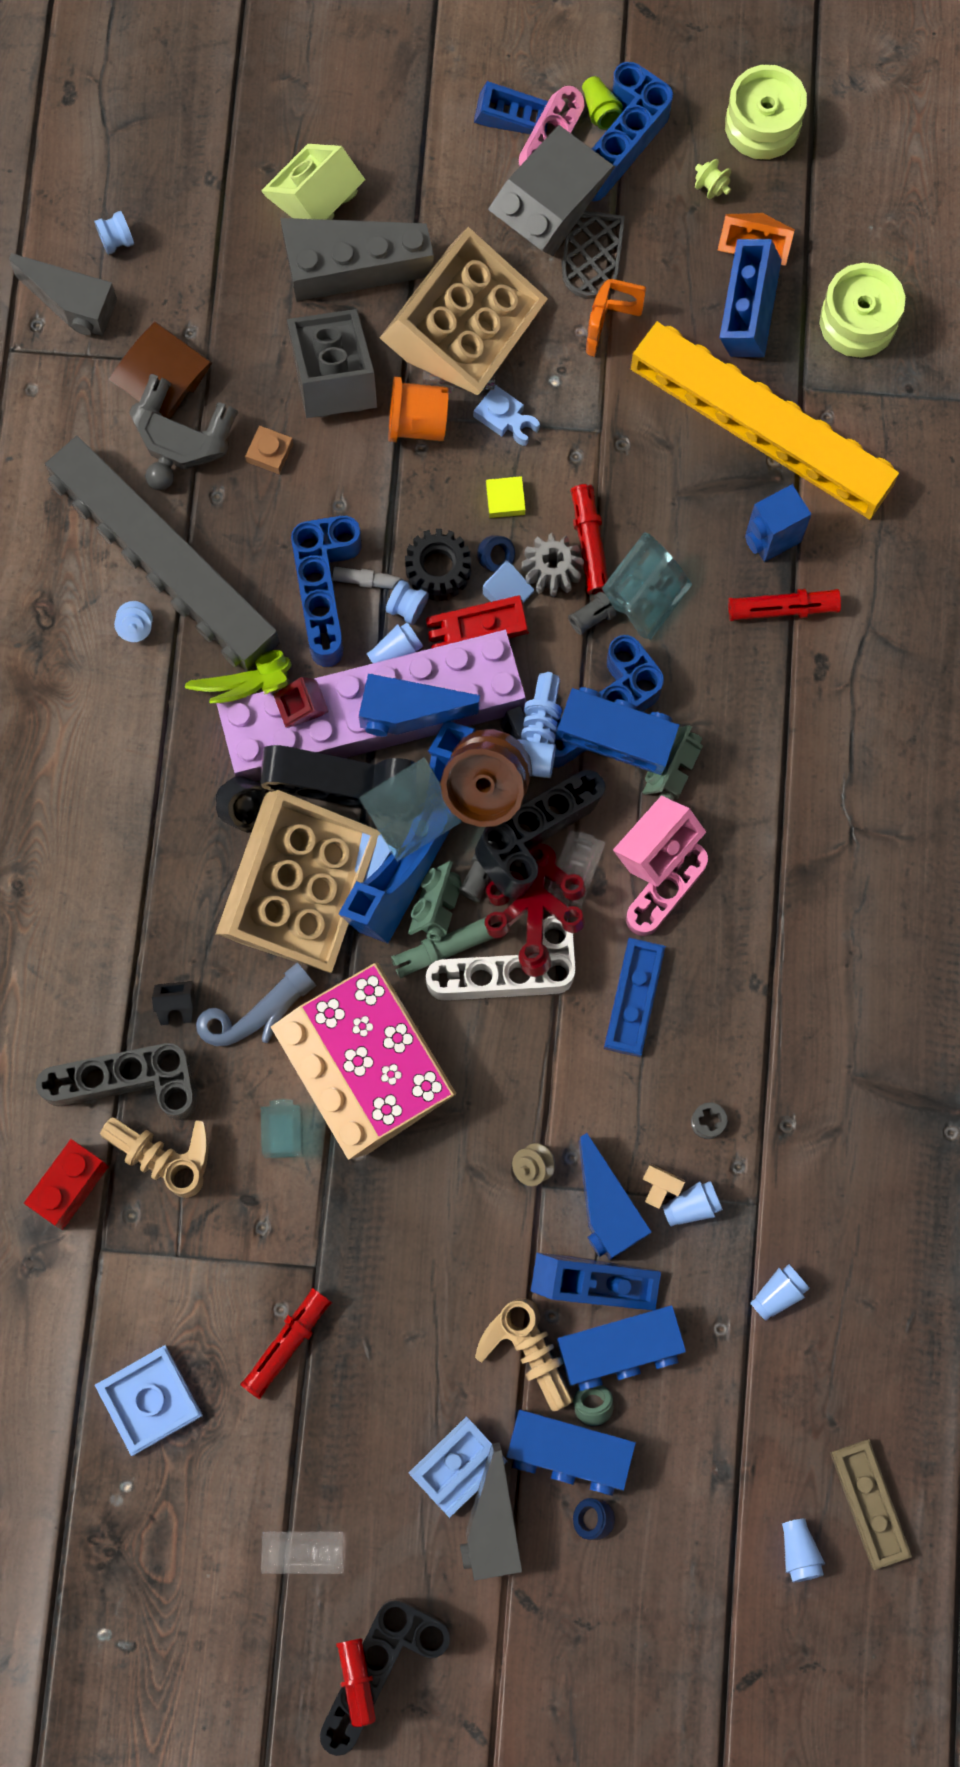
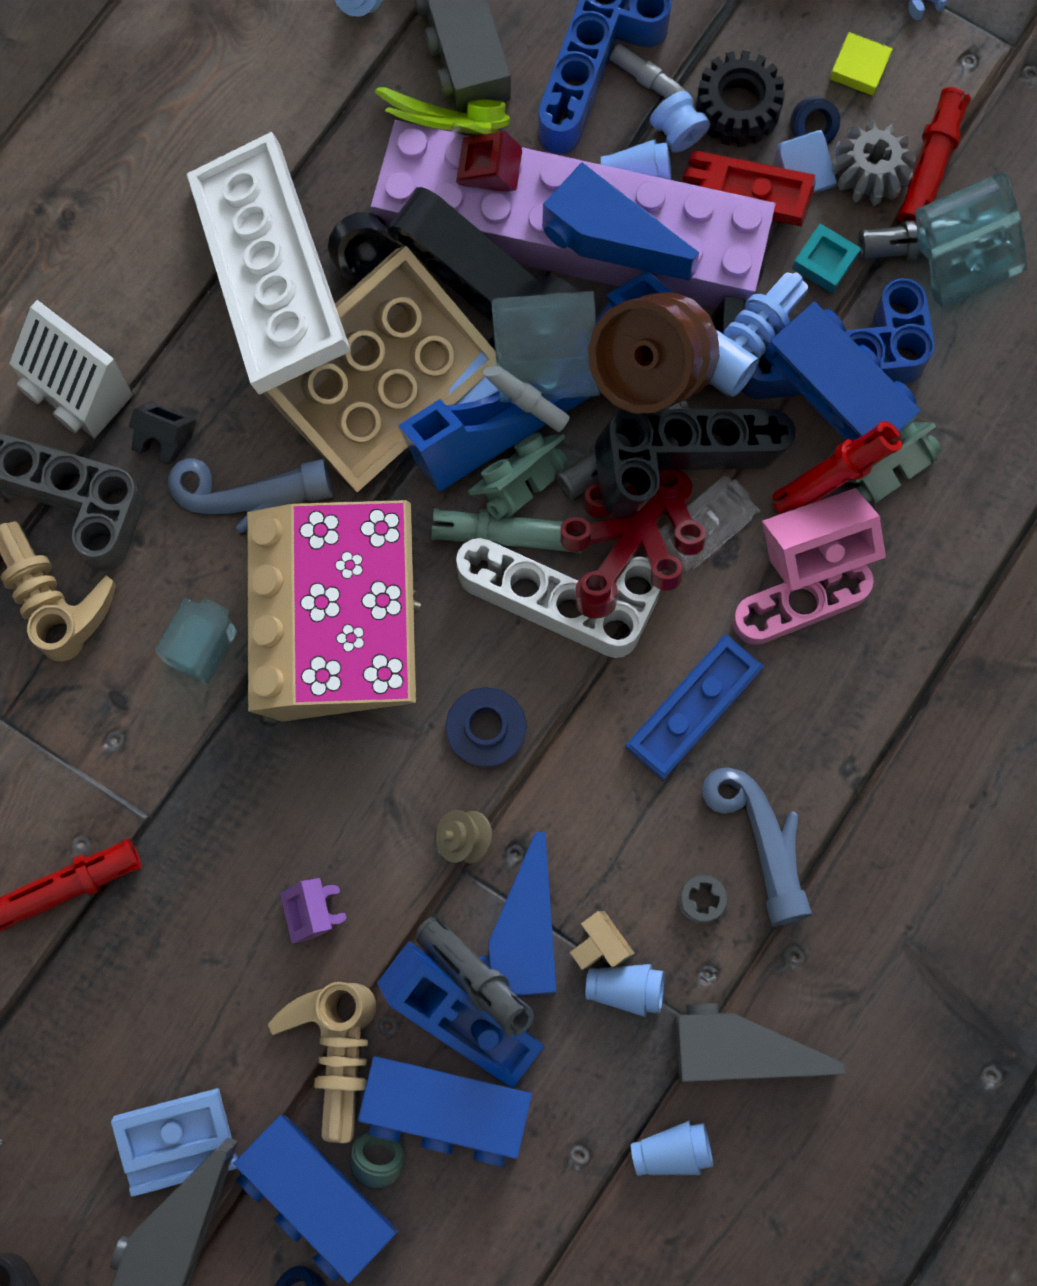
camera: 30 degrees right, 0 degrees up
none -> white slope [9,300,133,439]
none -> white plate [187,132,351,395]
none -> medium lavender tile [280,878,346,944]
none -> dark grey pin [415,917,534,1037]
none -> dark blue piece [445,687,527,767]
none -> light grey piece [483,366,570,432]
none -> dark grey slope [674,1003,845,1083]
none -> sand blue plant [702,767,812,927]
none -> red pin [772,421,902,514]
none -> teal plate [792,224,861,293]

